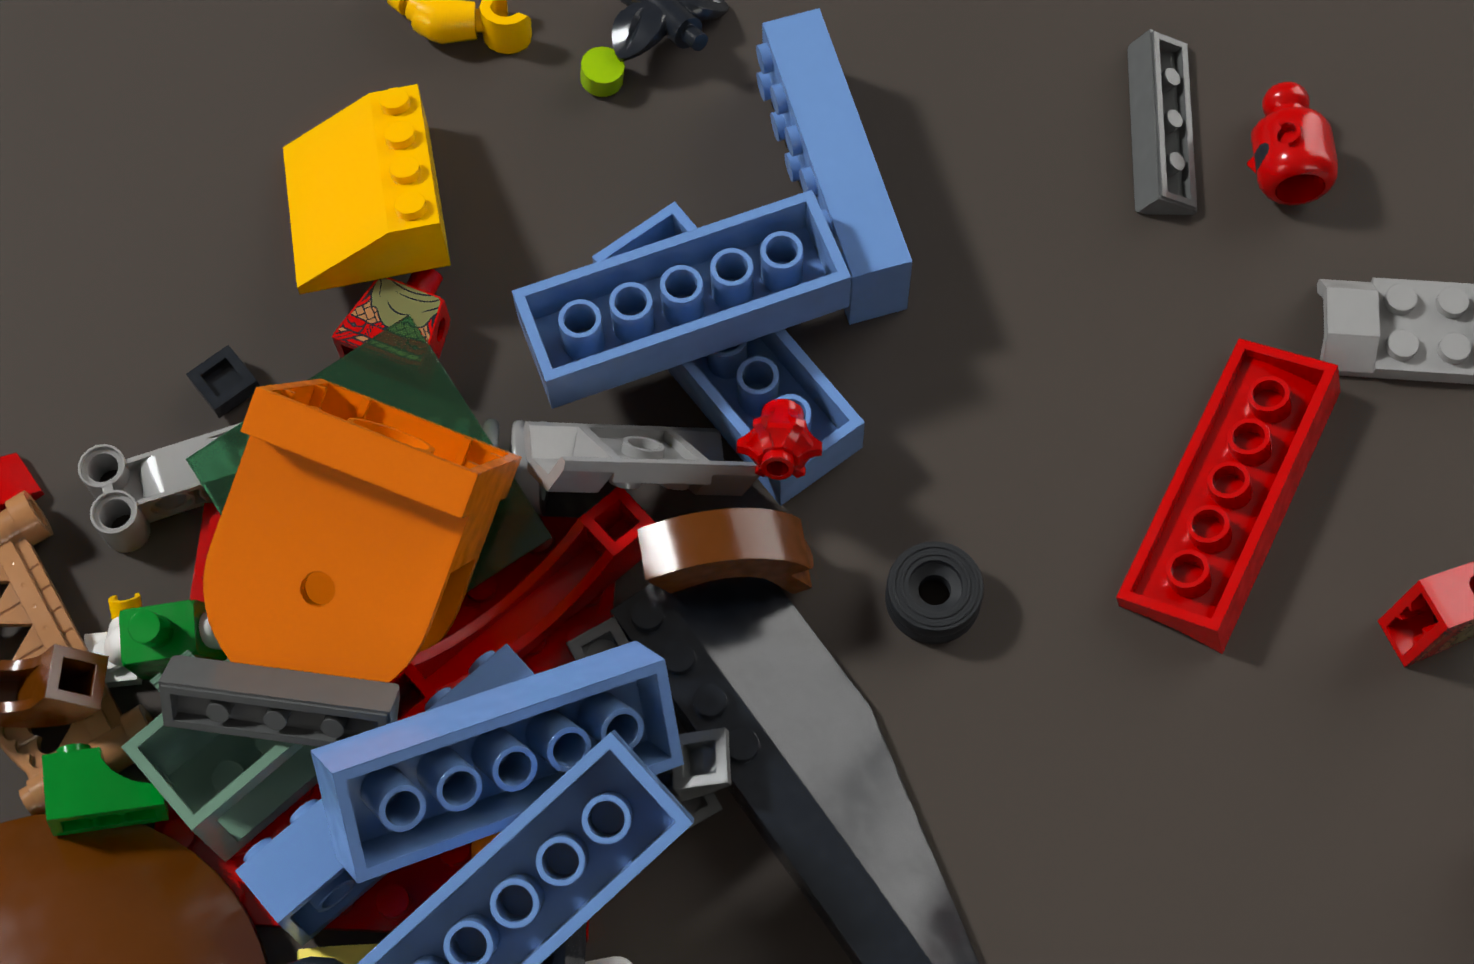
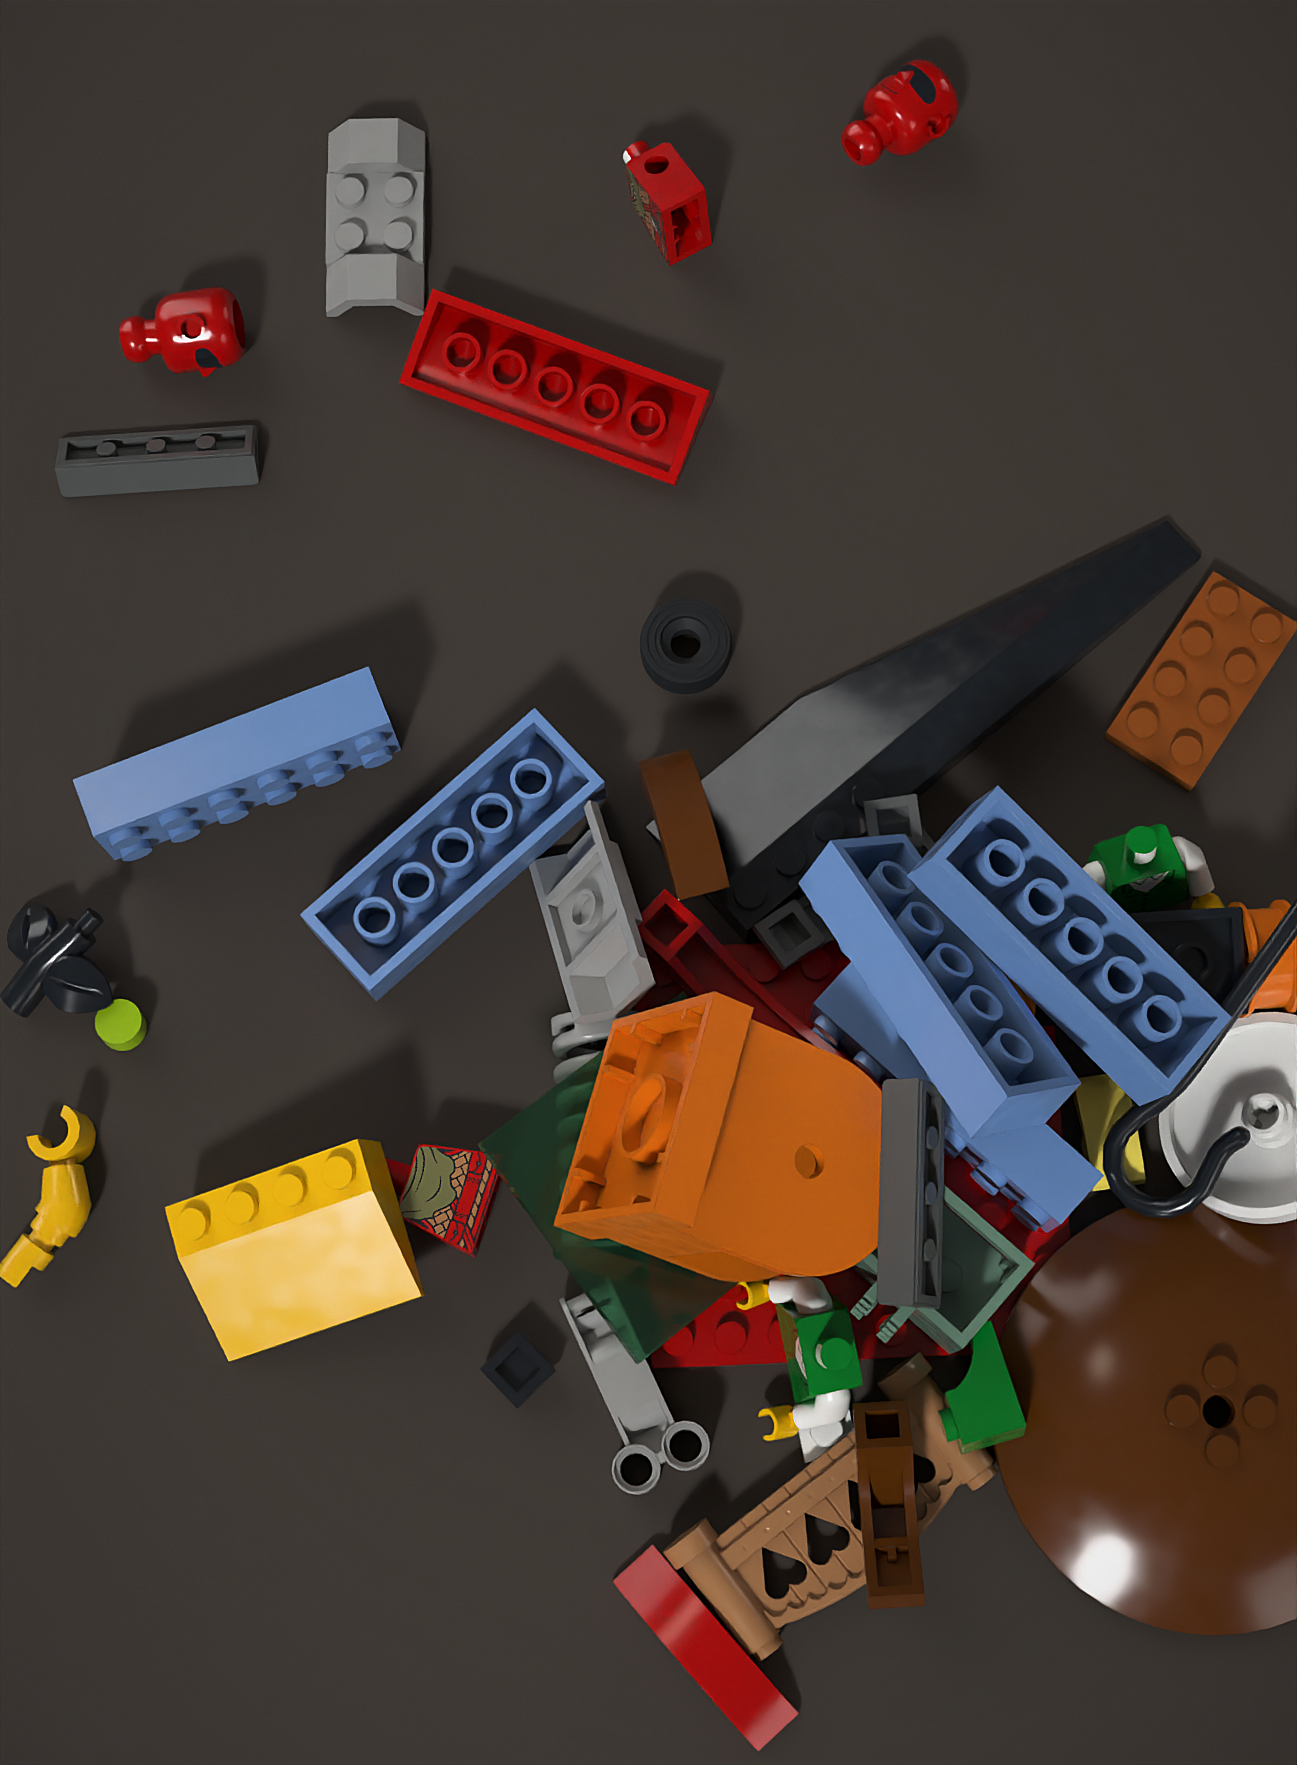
camera: 95 degrees left, 10 degrees up
medium blue brick [512,190,851,409] -> none
red rock [737,399,822,480] -> none

